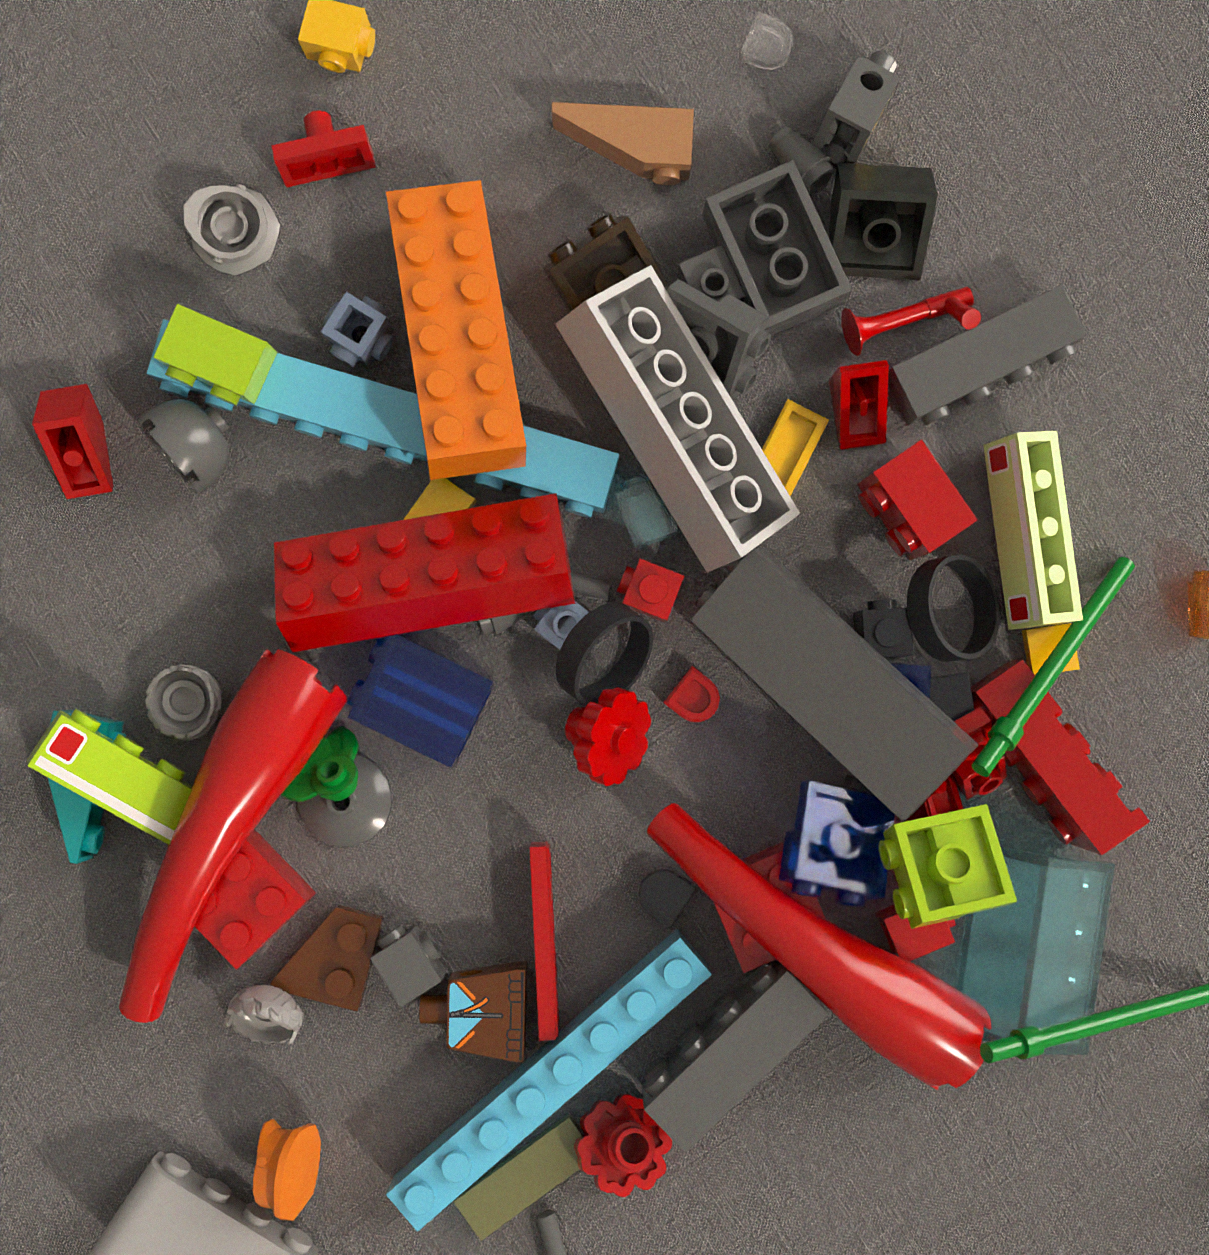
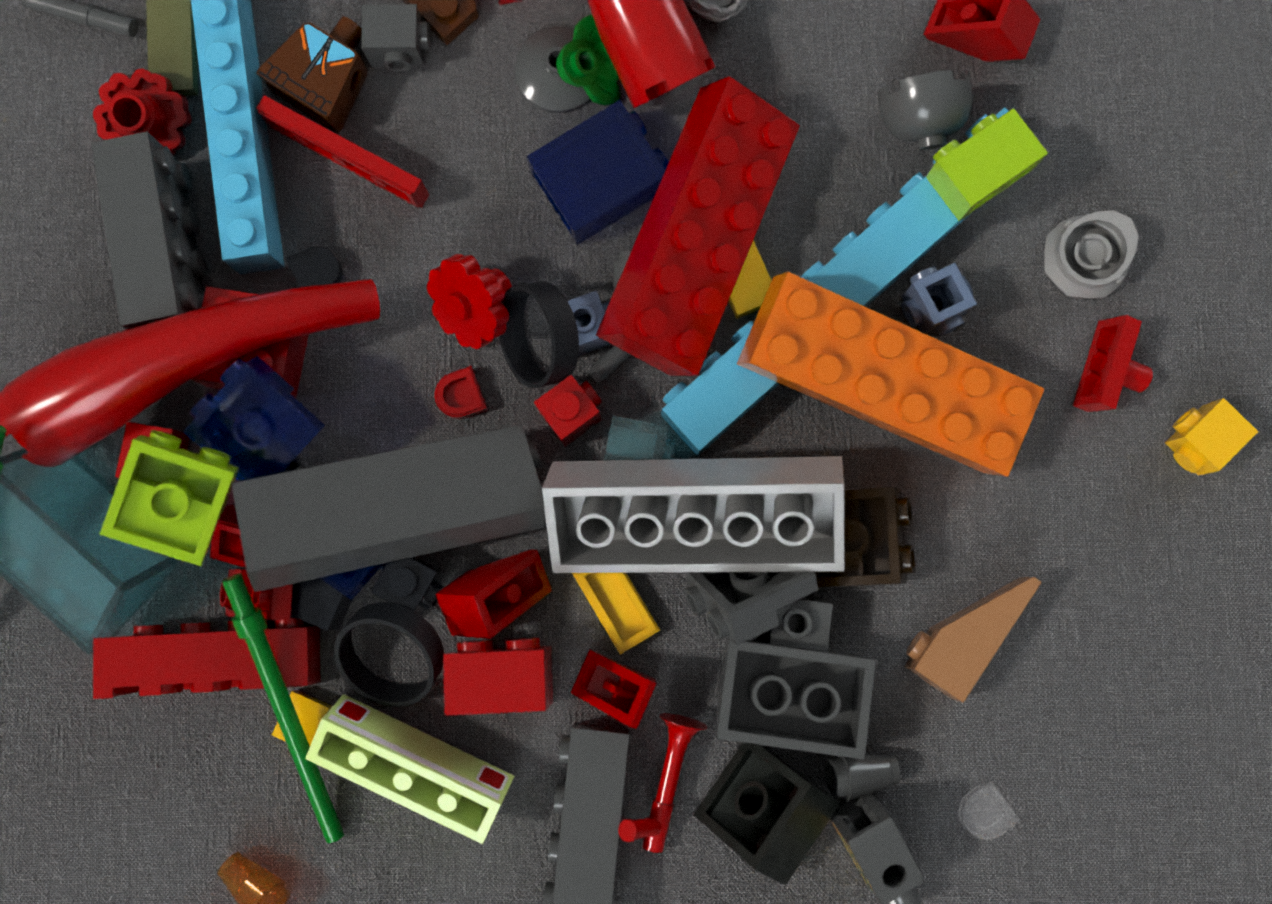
camera: 130 degrees right, 5 degrees down
none -> red slope [435,549,552,639]

